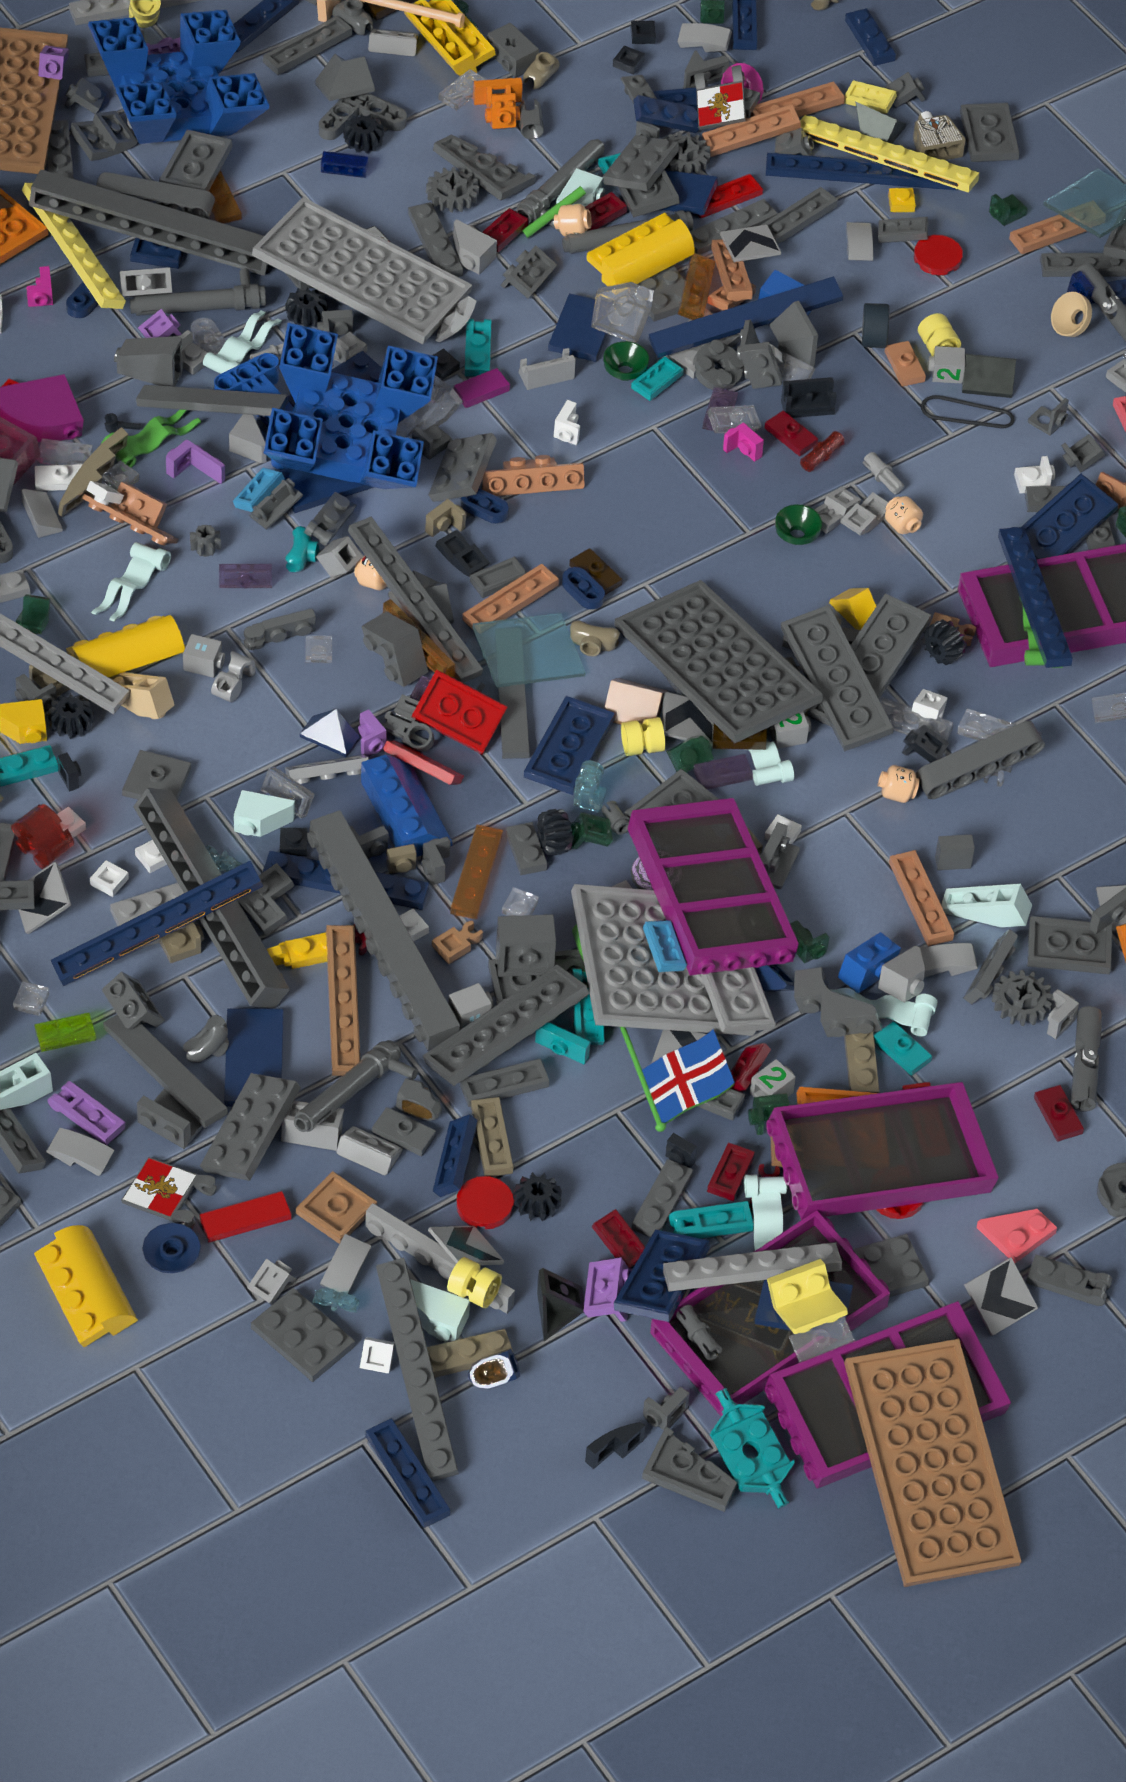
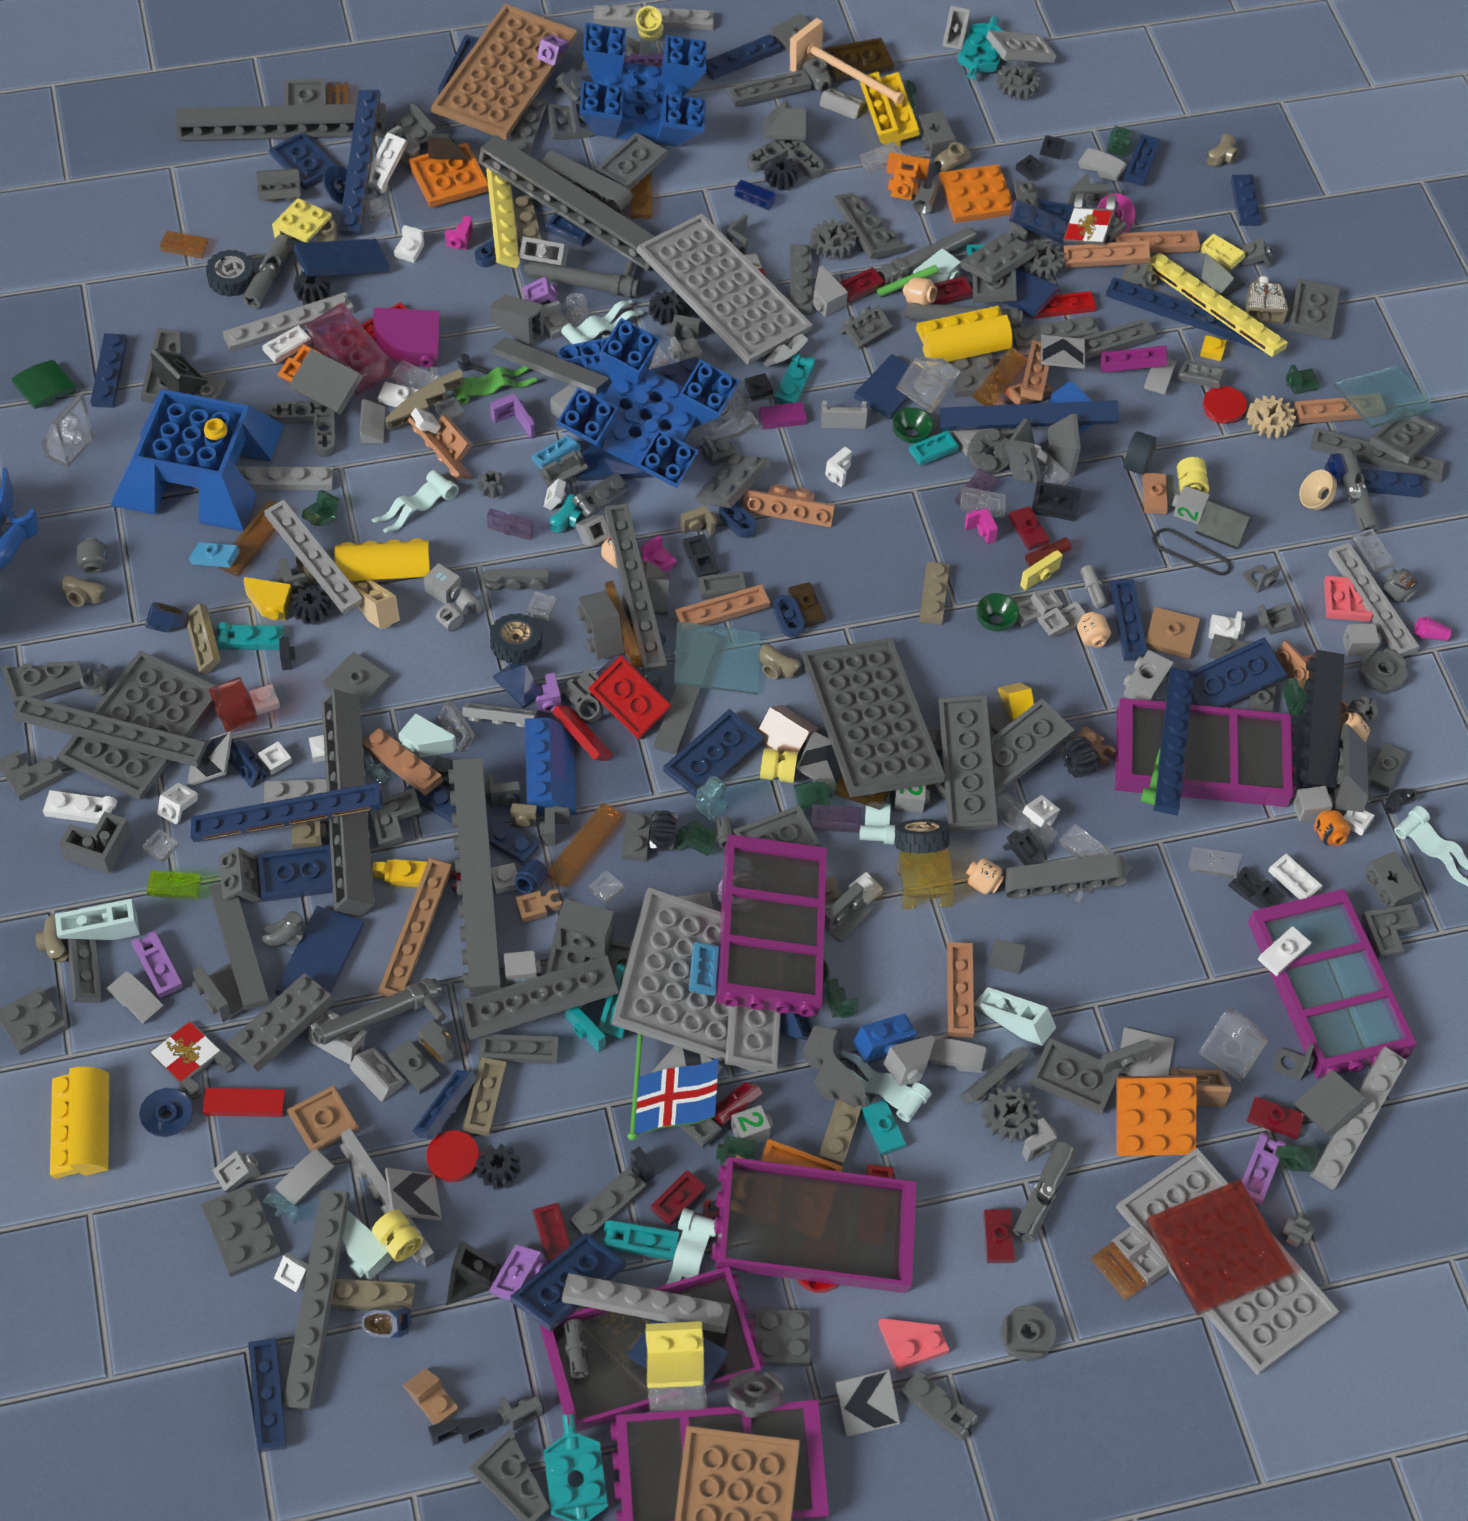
camera: 20 degrees right, 5 degrees up
none -> white bracket [157,783,198,824]
none -> dark blue hinge [228,738,268,788]
none -> dark blue plate [258,845,333,902]
none -> nougat plate [362,728,443,796]
none -> medium nougat slope [403,1368,459,1425]
none -> black wheel [490,613,542,664]
none -> dark tan plate [512,195,542,246]
none -> dark blue brick [515,860,548,894]
none -> white plate [543,478,566,510]
none -> dark pink bracket [641,535,676,572]
none -> dark grey bracket [727,214,748,254]
none -> dark grey plate [728,1371,783,1418]
none -> black wheel [895,819,949,854]
none -> clear yellow panel [897,849,955,910]
none -> dark tan plate [919,561,950,625]
none -> orange plate [939,164,1013,223]
none -> light yellow plate [1020,550,1063,591]
none -> magenta plate [1101,345,1168,372]
none -> dark blue plate [1110,579,1147,661]
none -> light grey brick [1123,650,1174,701]
none -> medium nougat plate [1146,607,1200,659]
none -> tan gear [1246,395,1296,439]

